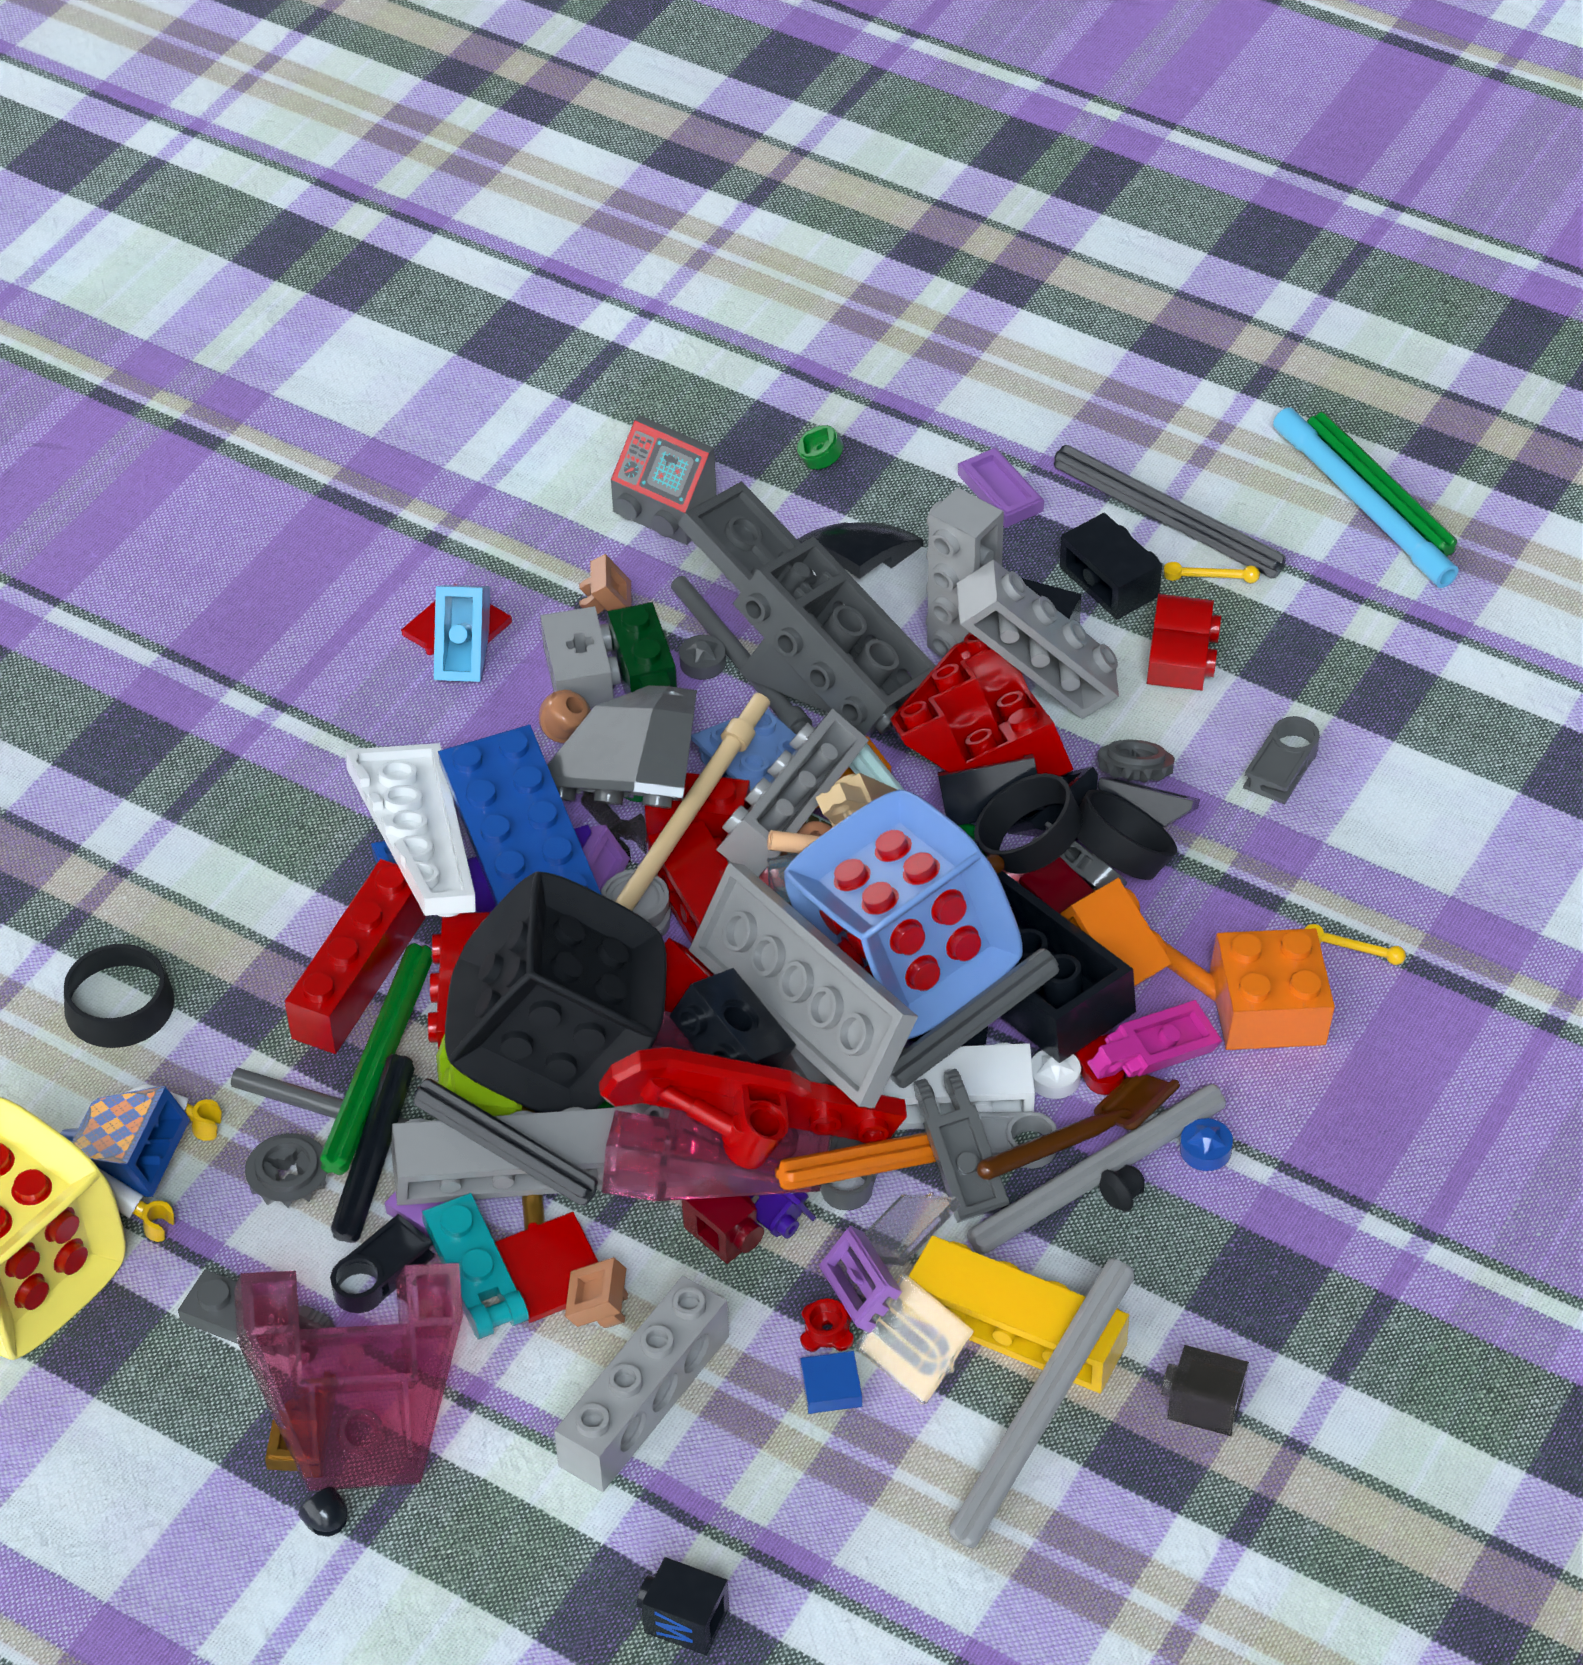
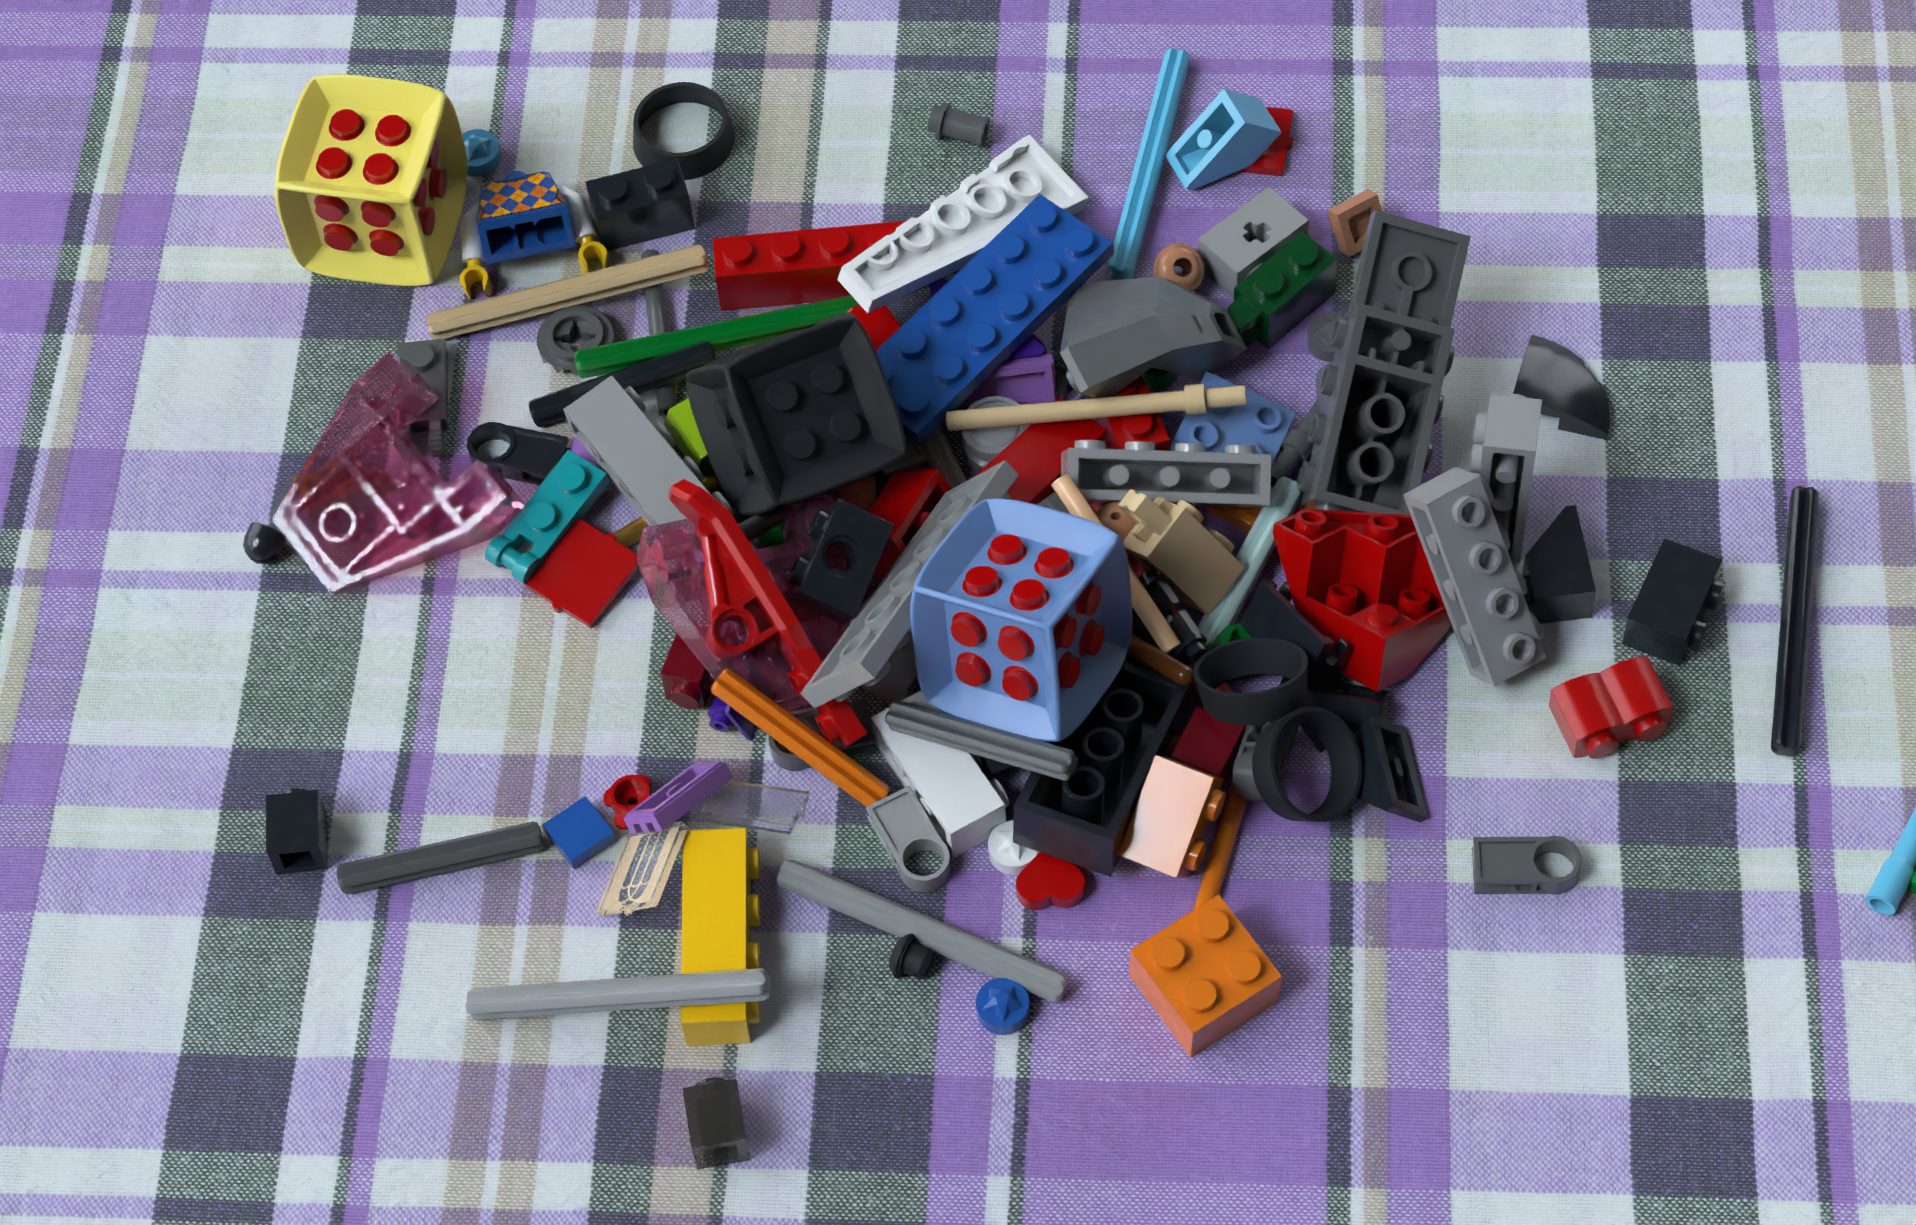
camera: 65 degrees right, 10 degrees up
axle [414,1078,598,1206] -> none
light grey brick [554,1275,729,1492] -> none
nougat tile [565,1257,628,1328] -> none
slope [611,415,716,545] -> none
green tile [797,425,844,469] -> none
dark grey hinge [913,1069,1009,1223] -> none
medium lavender tile [958,447,1044,528] -> none
reddish brown piece [976,1074,1180,1180] -> none
dark pink hinge [1087,1000,1222,1079] -> none
dark grey gear [1098,739,1175,783] -> none
yellow hinge [1164,562,1260,584] -> none
yellow hinge [1305,924,1406,965] -> none
none -> dark grey axle [337,821,544,894]
none -> tan axle [427,244,708,340]
none -> black brick [585,158,695,251]
none -> dark grey pin [928,102,990,147]
none -> medium azure axle [1108,48,1190,280]

